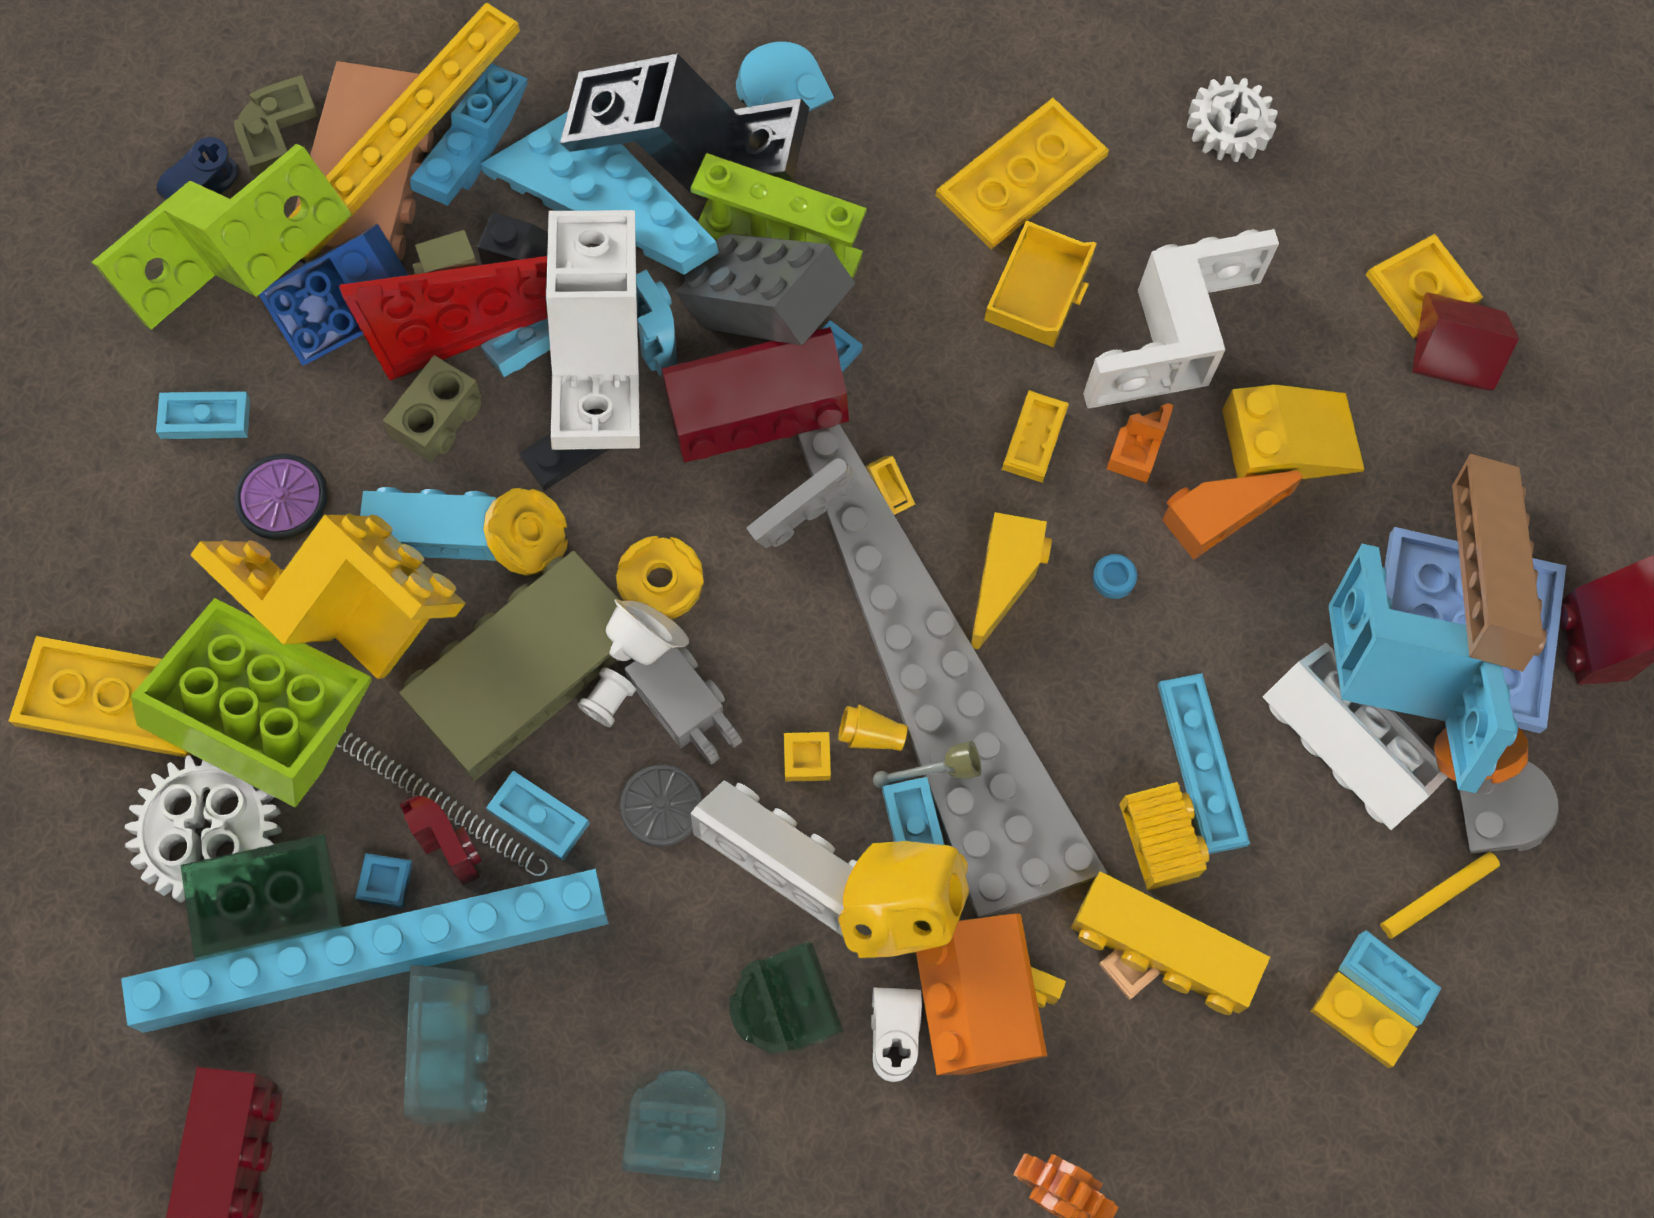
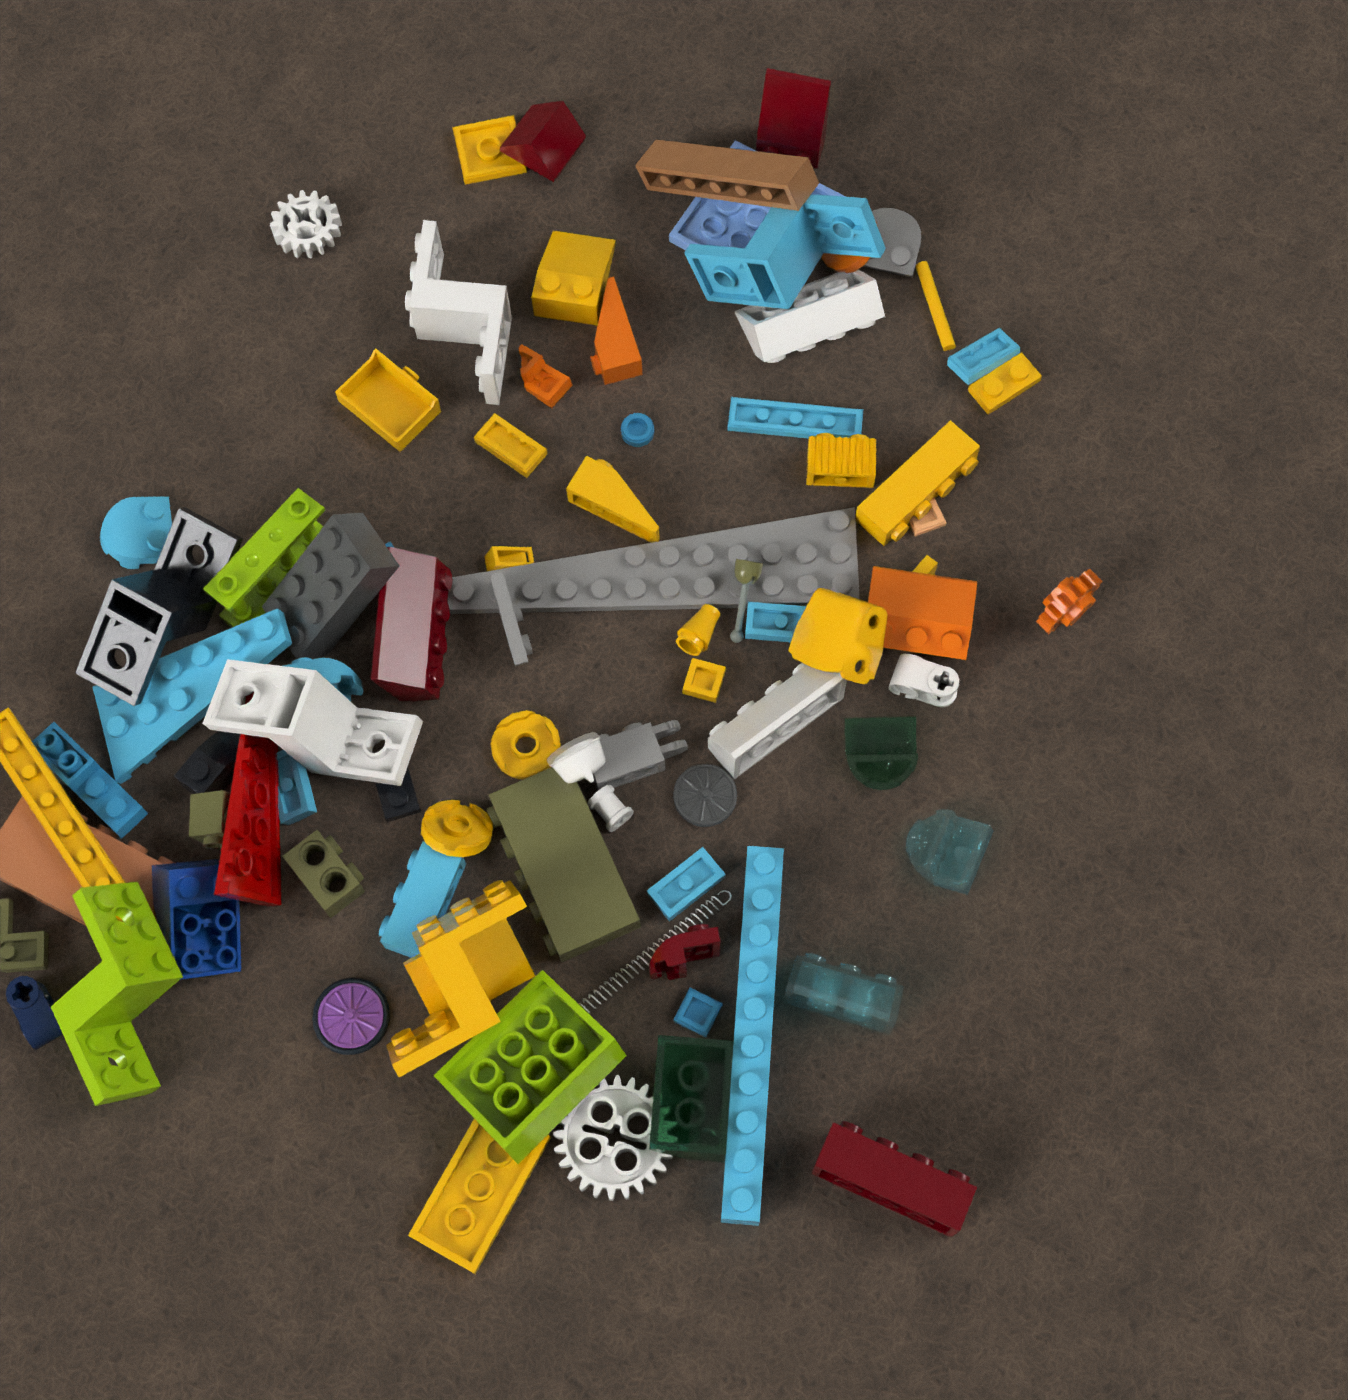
camera: 65 degrees left, 0 degrees up
medium azure plate [156,392,250,439] -> none
yellow tile [935,98,1109,249] -> none

